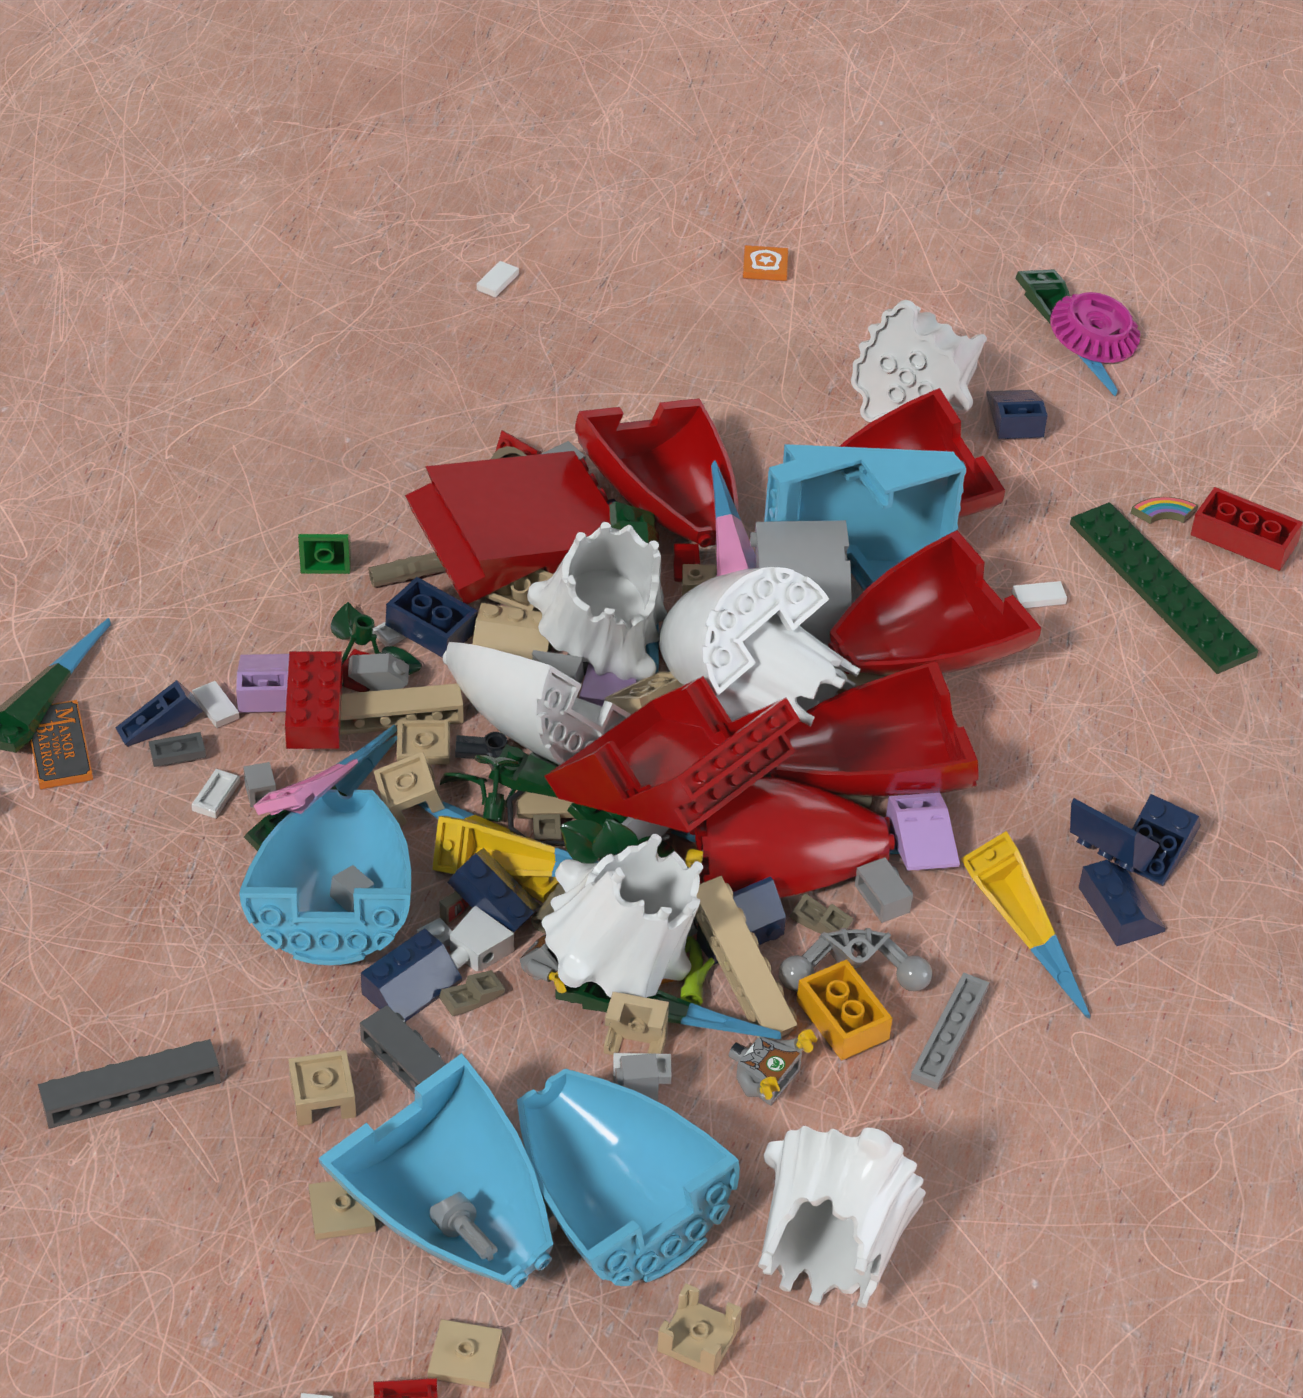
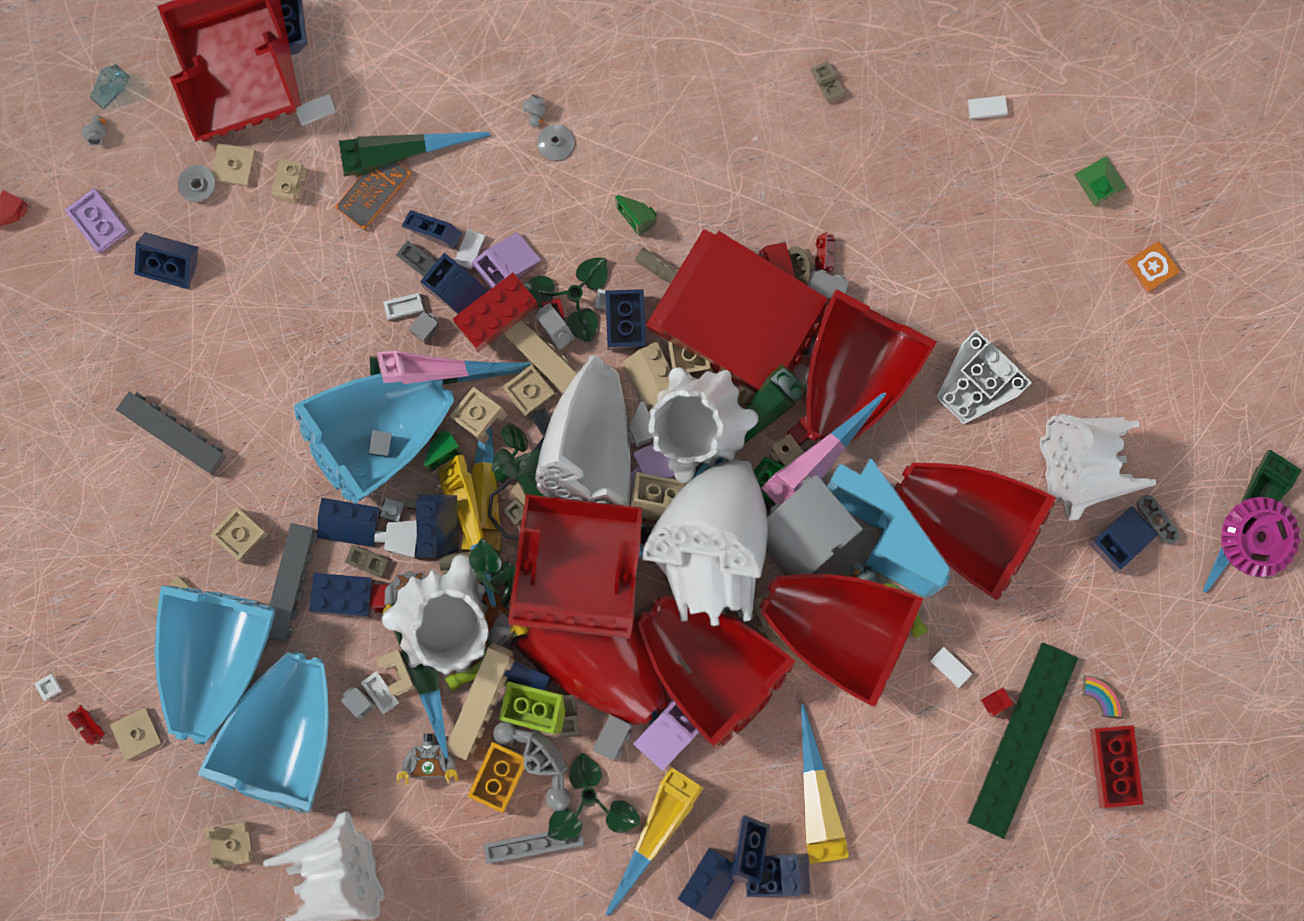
camera: 60 degrees right, 35 degrees up
light grey piece [430,1191,498,1261] -> none
none -> dark blue brick [309,573,375,618]
none -> red panel [369,584,393,613]
none -> dark blue slope [420,253,488,314]
none -> green slope [424,430,462,473]
none -> lime slope [499,681,565,734]
none -> light grey animal [522,94,546,127]
none -> light grey dish [537,125,574,161]
none -> dark green plant [548,753,641,841]
none -> yellow plate [801,703,849,864]
none -> dark tan slope [811,61,845,104]
none -> white wedge [936,330,1032,424]
none -> red panel [981,687,1013,717]
none -> green slope [1074,156,1126,206]
none -> dark grey beam [1137,495,1180,545]

